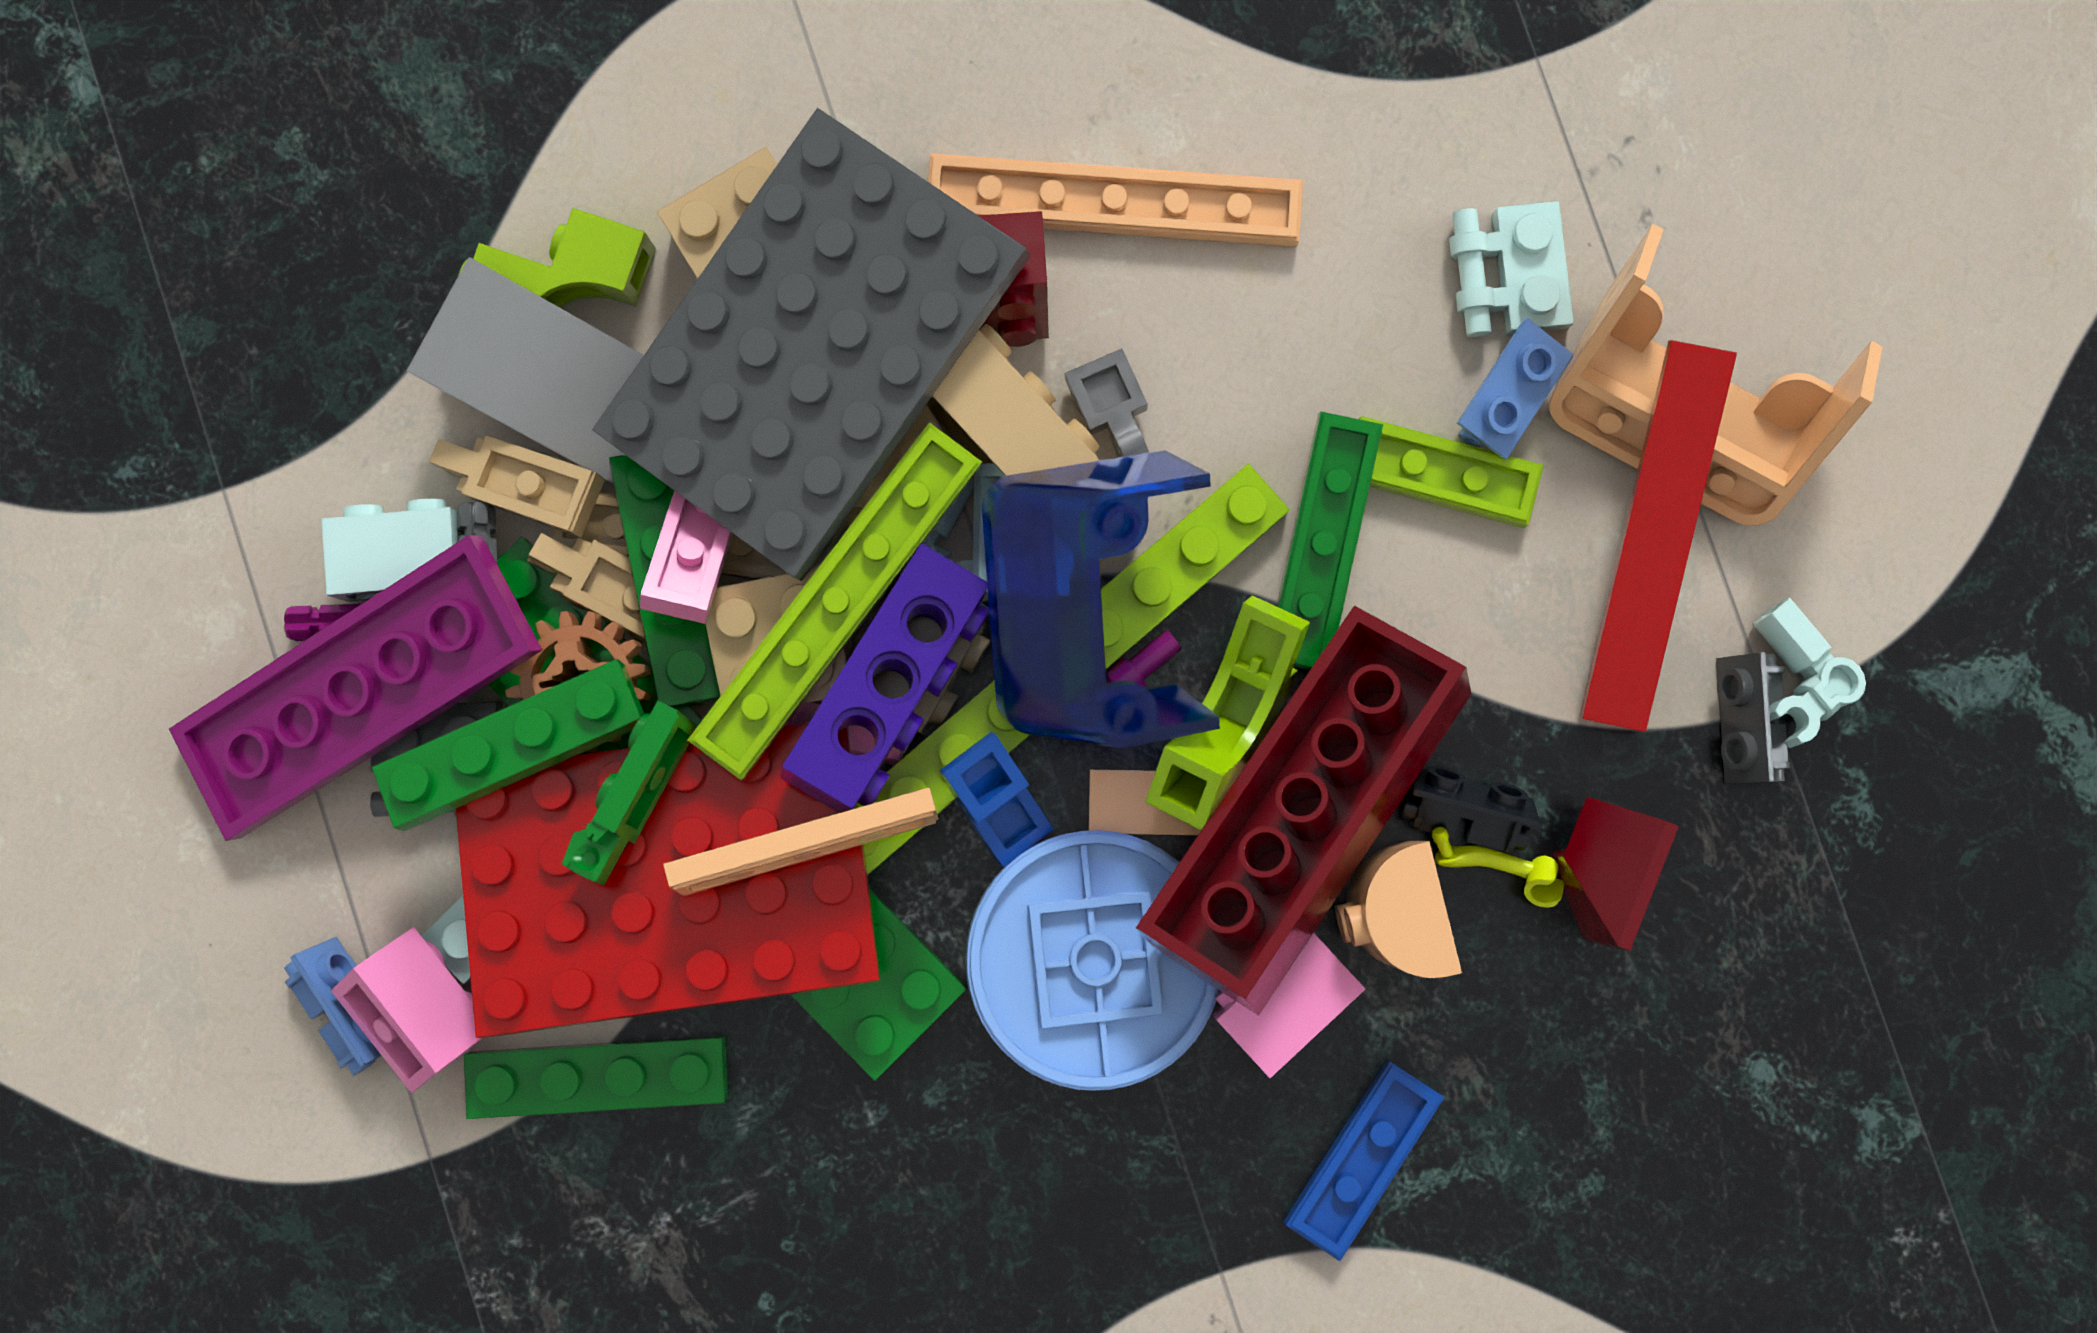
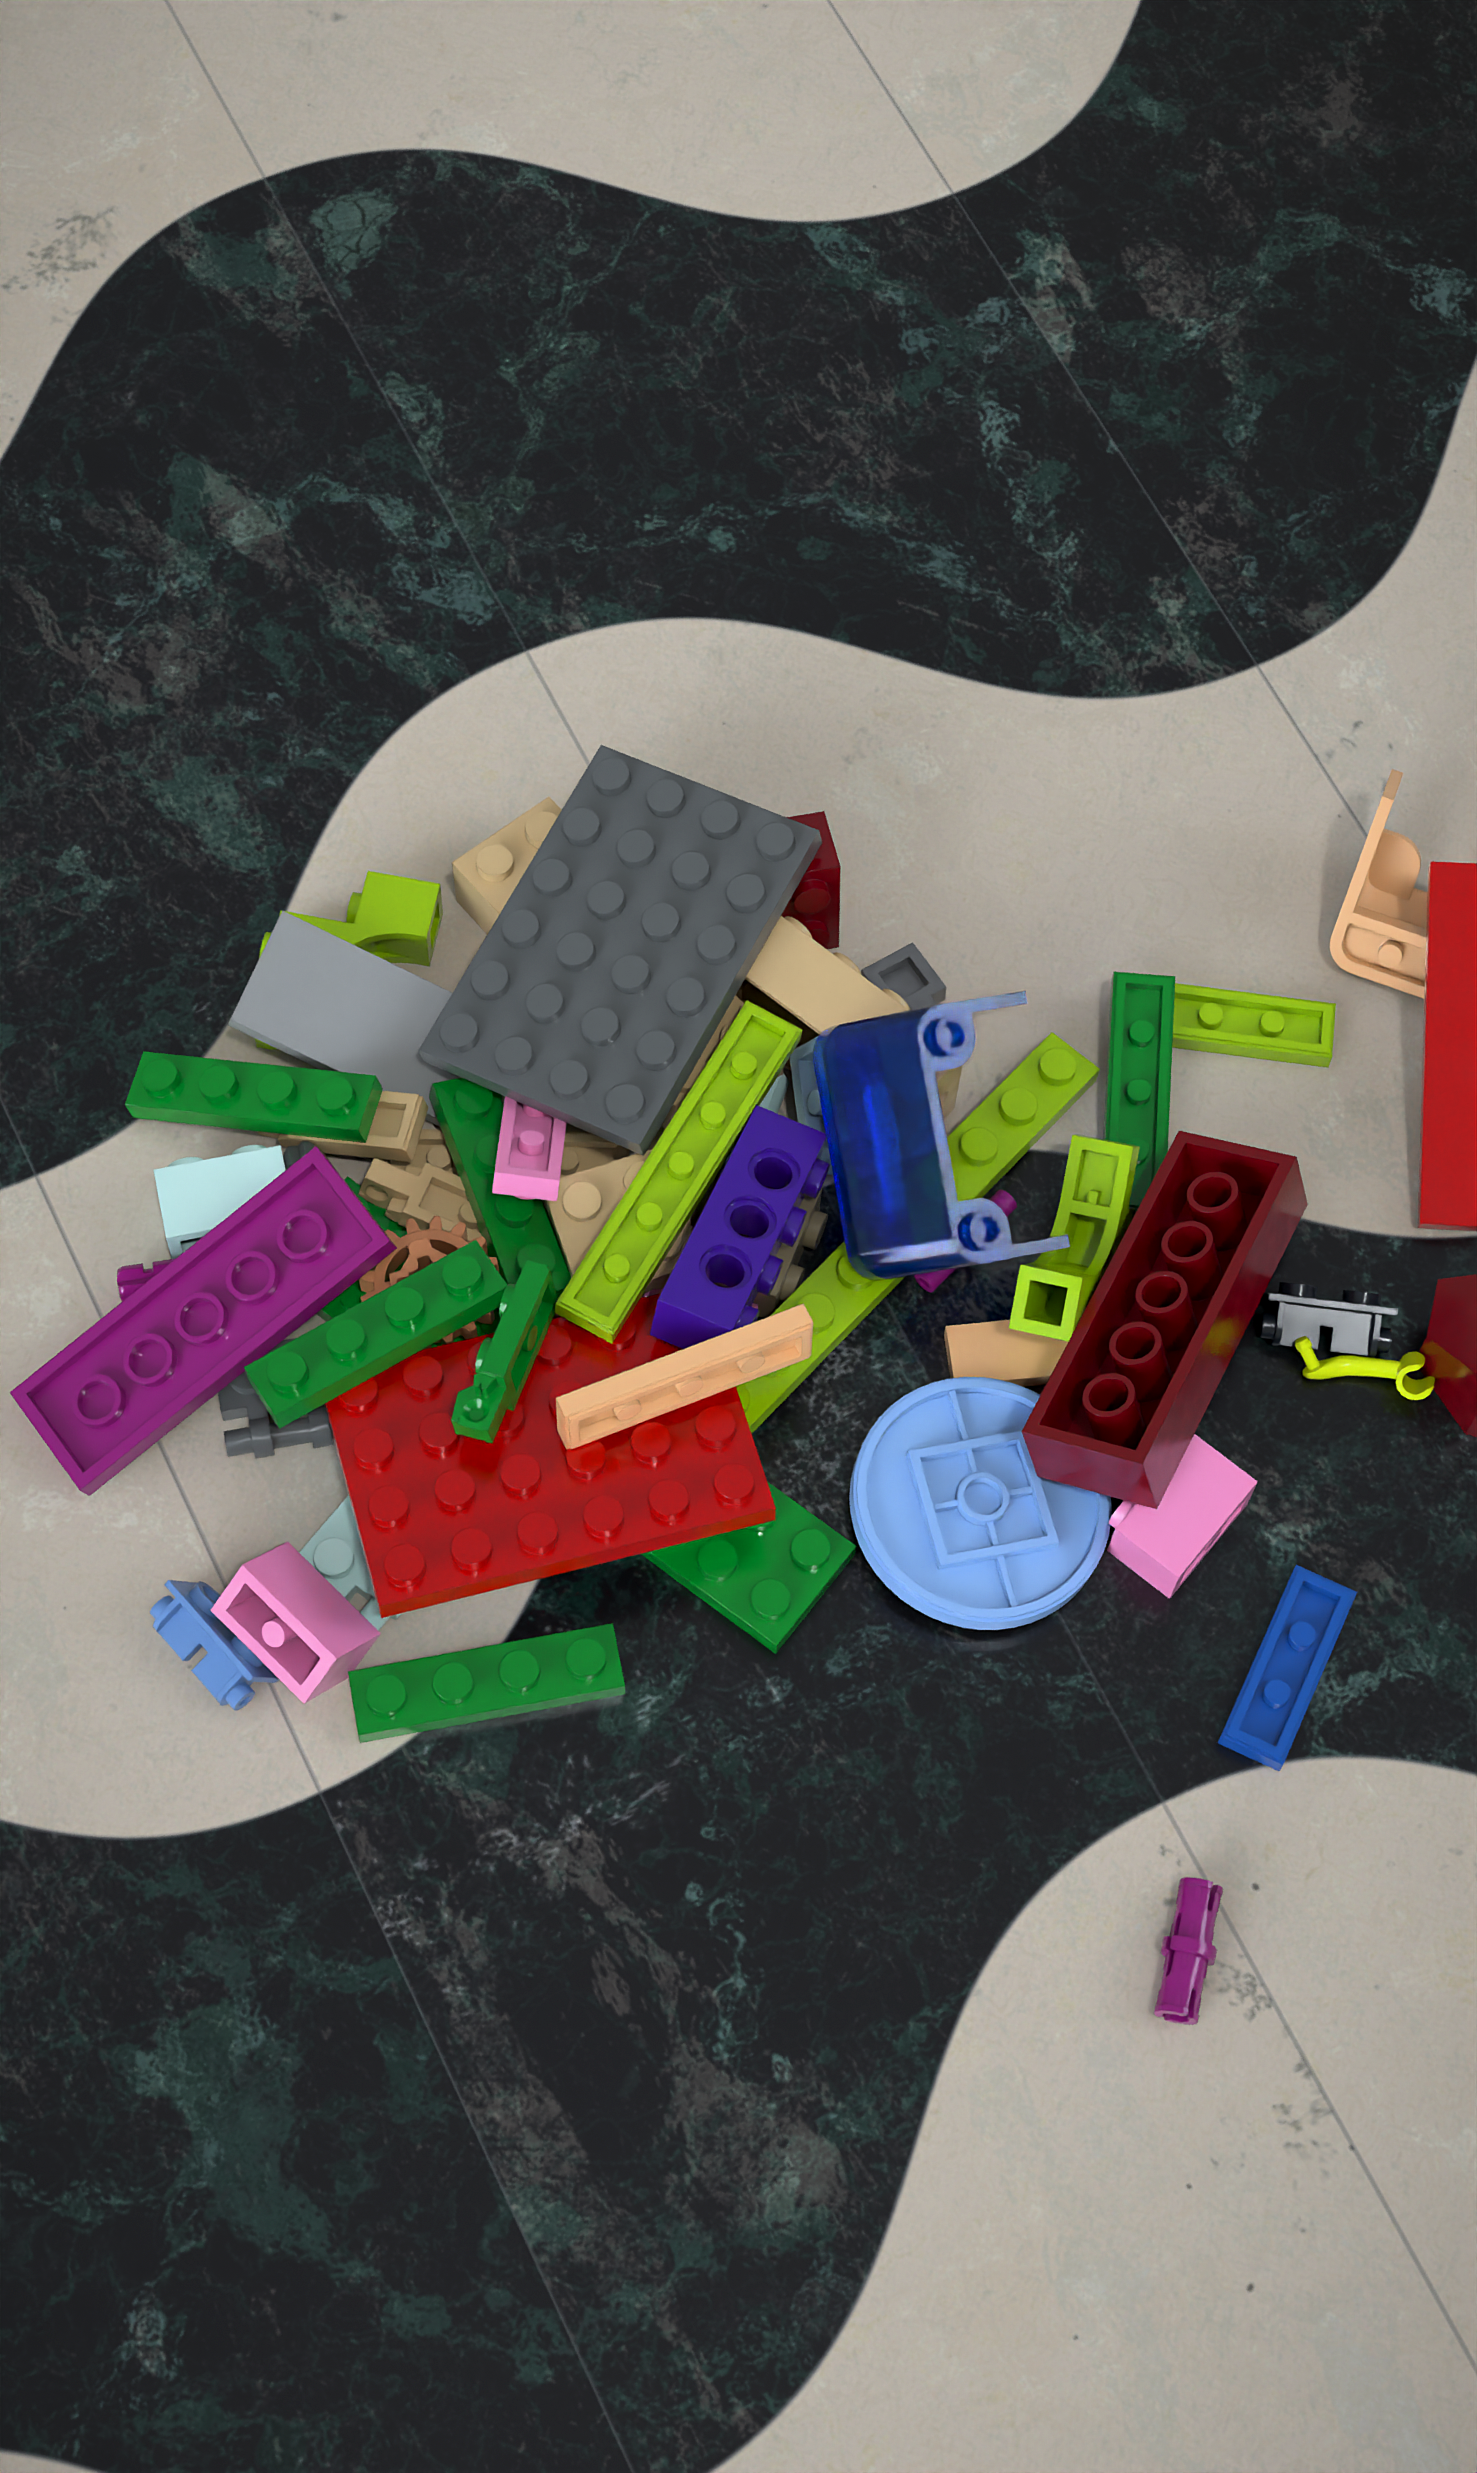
camera: 10 degrees left, 20 degrees down
light nougat tile [928,154,1303,247] -> none
blue slope [939,732,1054,868] -> none
light nougat brick [1335,841,1462,978] -> none
light aqua plate [1449,201,1574,337] -> none
medium blue hinge [1457,318,1574,459] -> none
none -> green plate [125,1051,383,1143]

